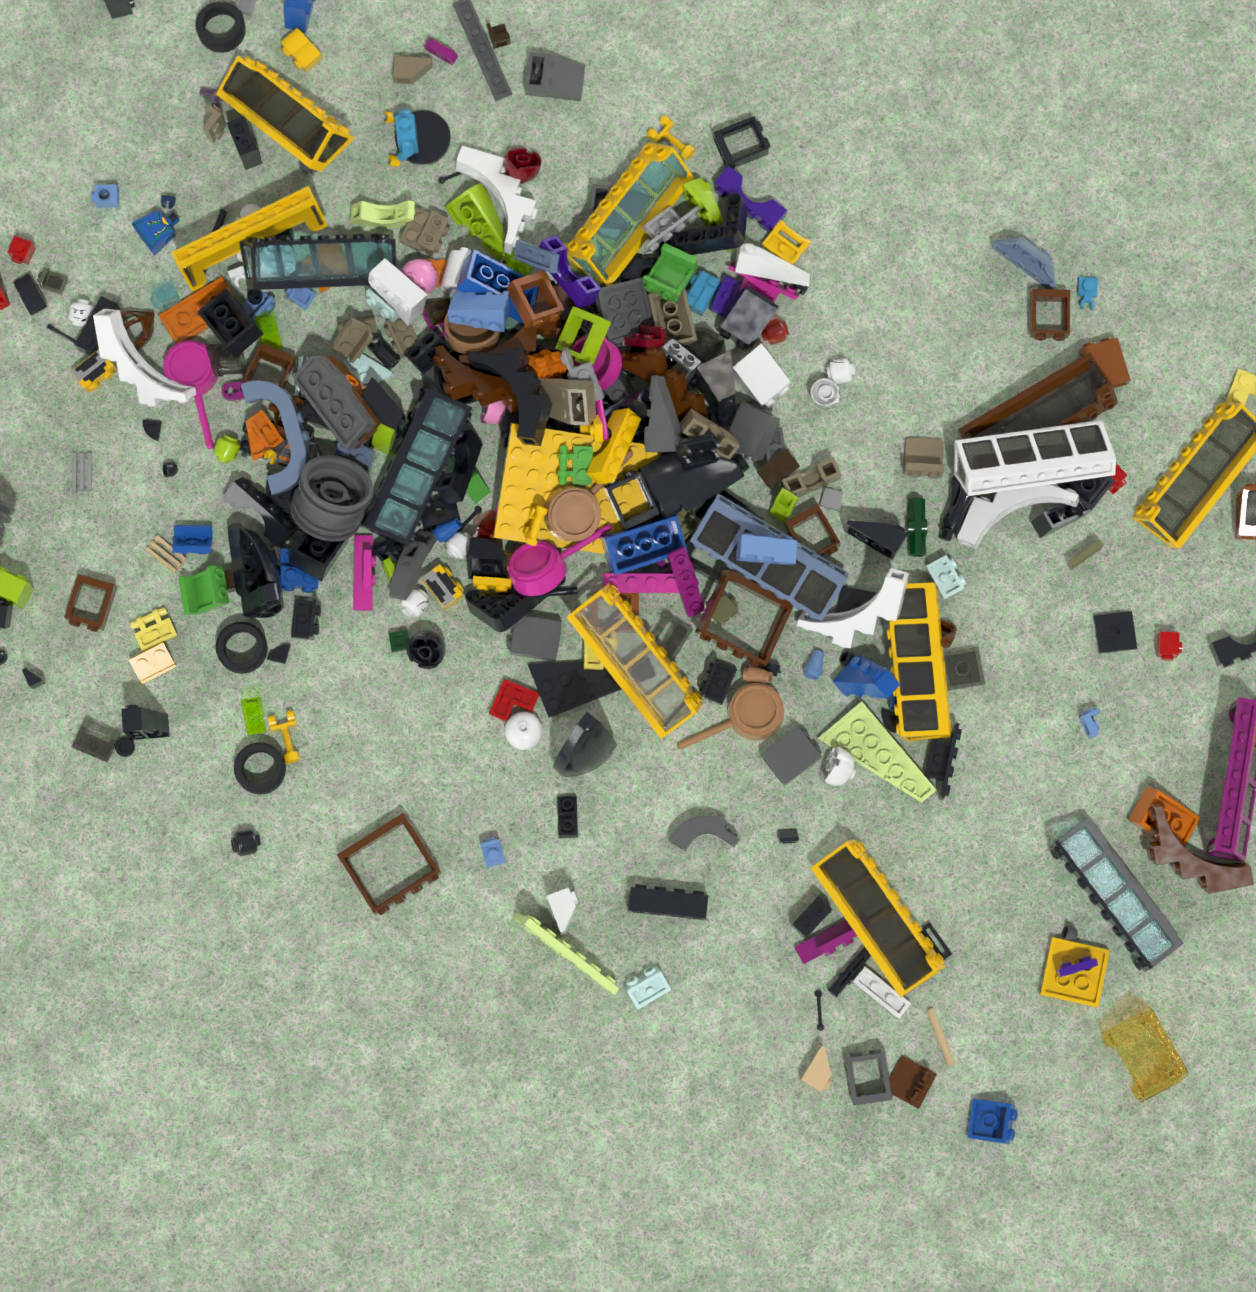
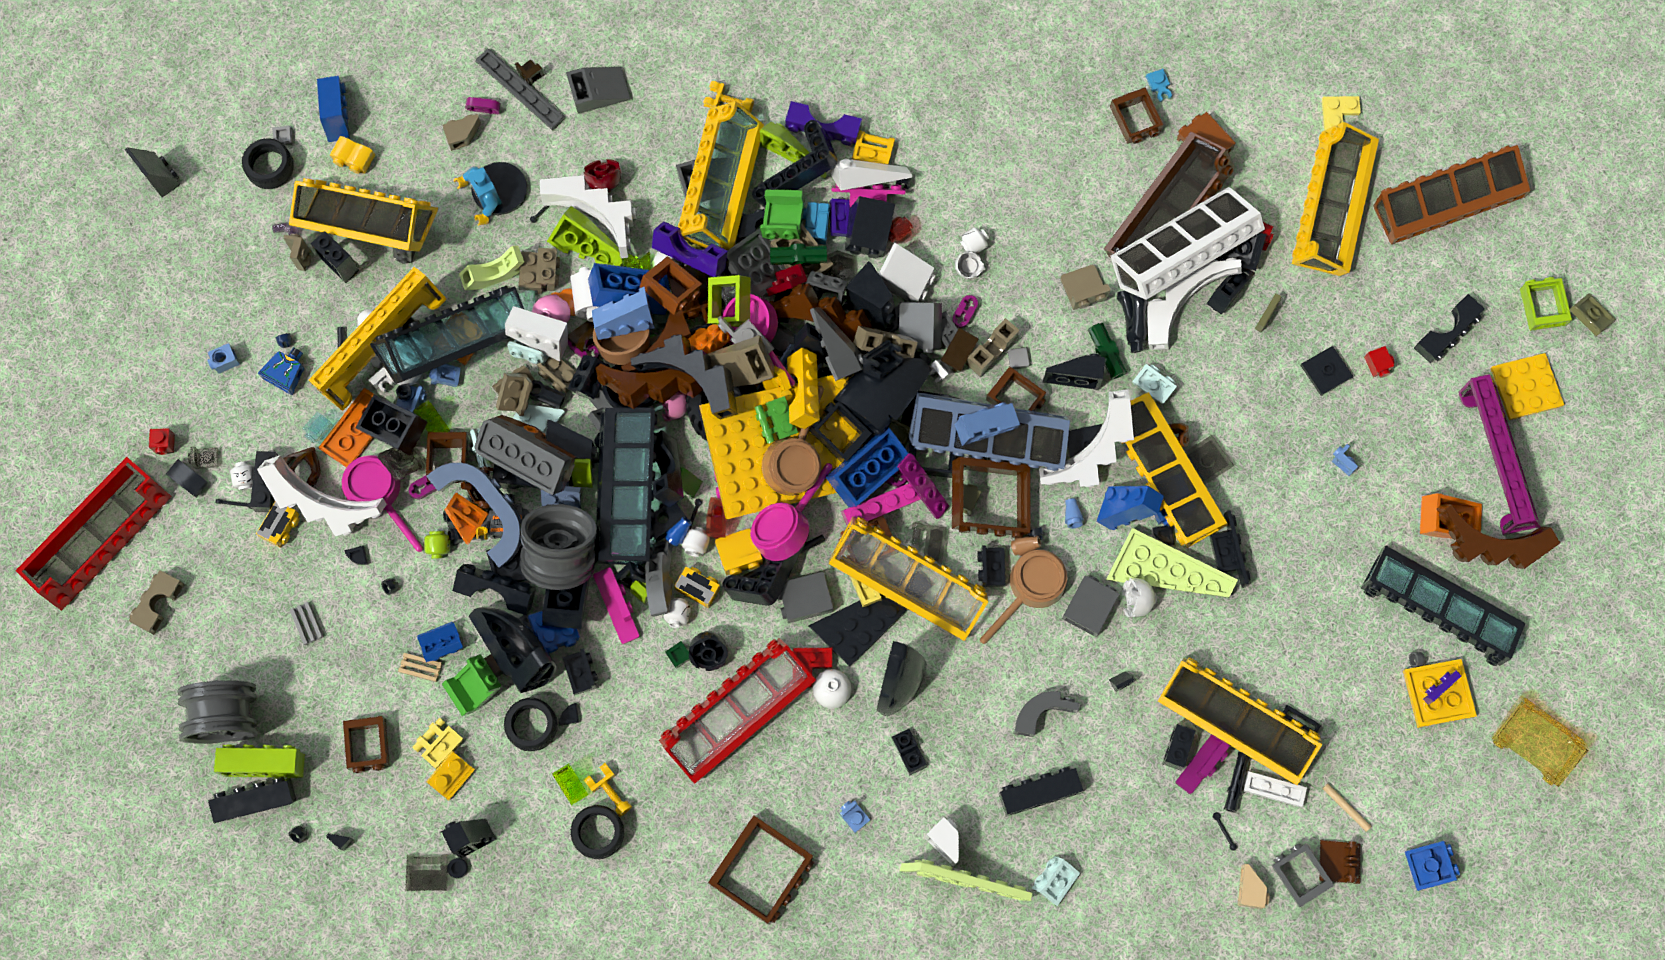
camera: 25 degrees left, 5 degrees down
black head [231,829,261,856] -> none
black slope [468,537,507,579] -> none
sand blue tile [514,240,559,273] -> none
yellow plate [524,505,548,546] -> none
light grey bracket [642,206,701,254] -> none
black window [713,116,770,169] -> none
lime slope [769,488,799,523] -> none
black hinge [839,650,856,666] -> none
sand blue wedge [992,237,1056,289] -> none
none -> window [659,638,816,784]
none -> dark green piece [770,243,827,267]
none -> white tile [929,360,954,383]
none -> magenta beam [952,295,978,329]

